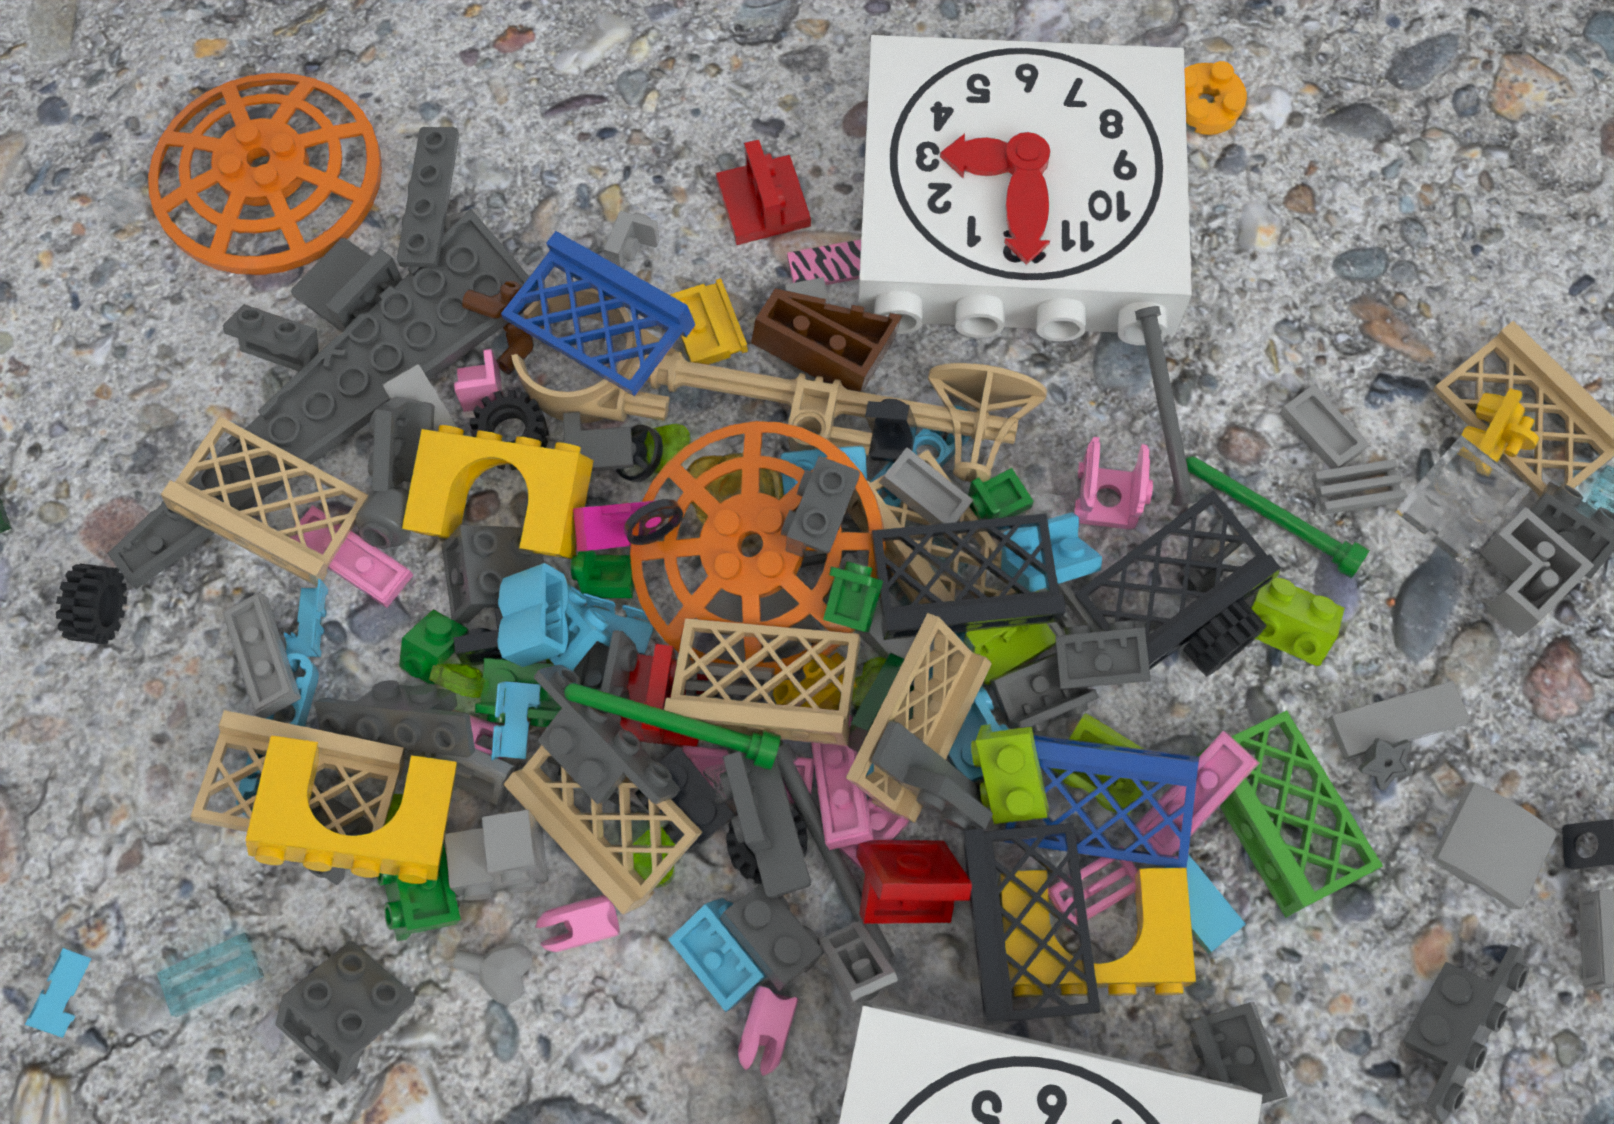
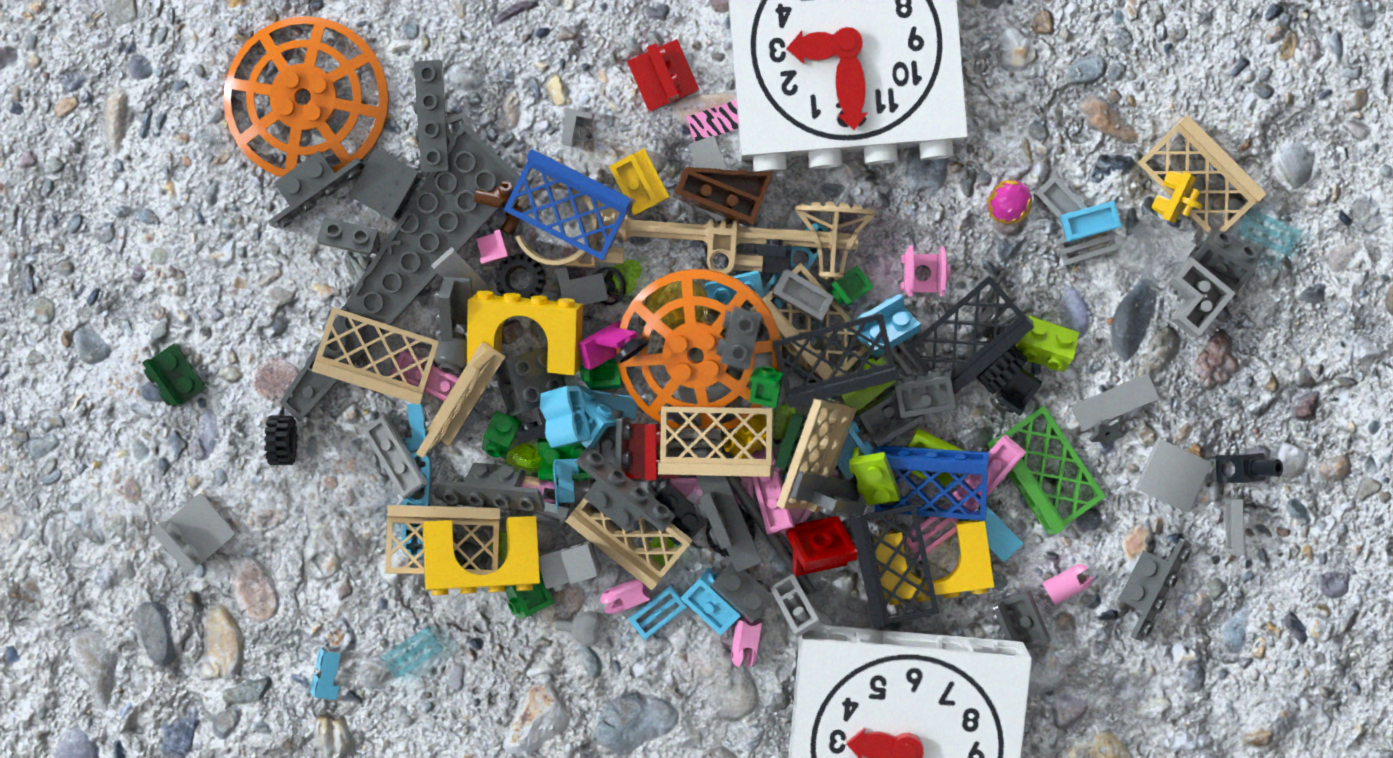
camera: 10 degrees left, 20 degrees up
dark grey bracket [275,941,416,1085] -> none
green piece [564,683,781,770] -> none
dark grey bar [1135,306,1199,507] -> none
green piece [1186,456,1370,579] -> none
none -> dark grey bracket [267,151,365,229]
none -> tan fence [416,342,506,458]
none -> medium azure tile [628,585,688,641]
none -> dark pink hair [987,179,1032,225]
none -> black bracket [998,368,1043,416]
none -> bright pink piece [1043,564,1094,605]
none -> medium azure tile [1059,200,1122,242]

